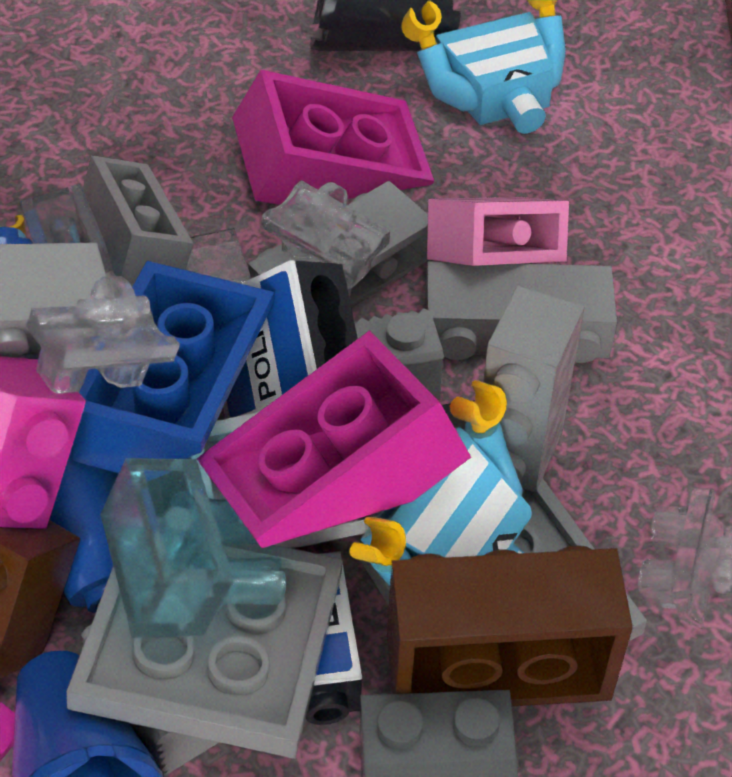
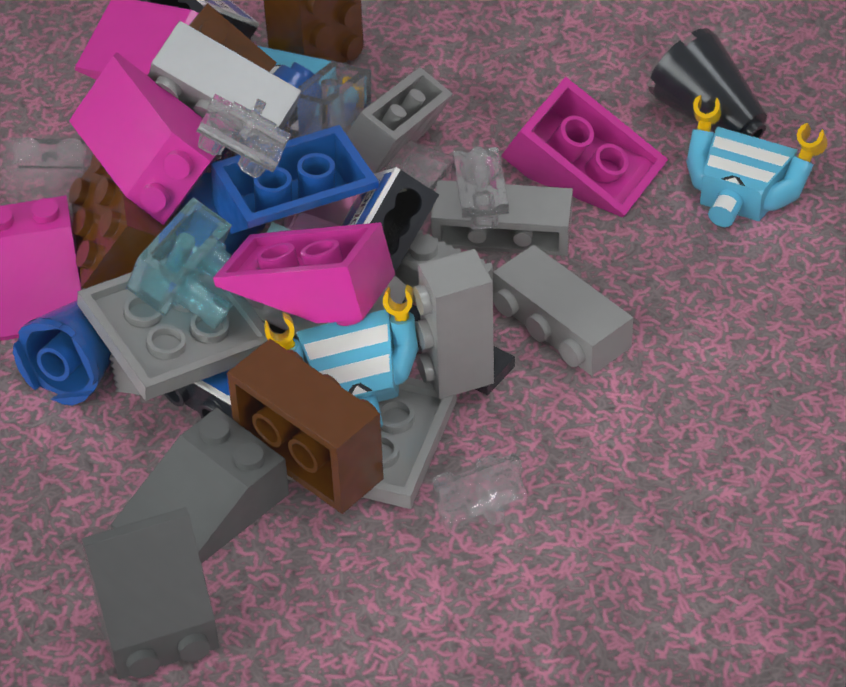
camera: 50 degrees right, 5 degrees down
bright pink brick [427,197,569,266] -> none

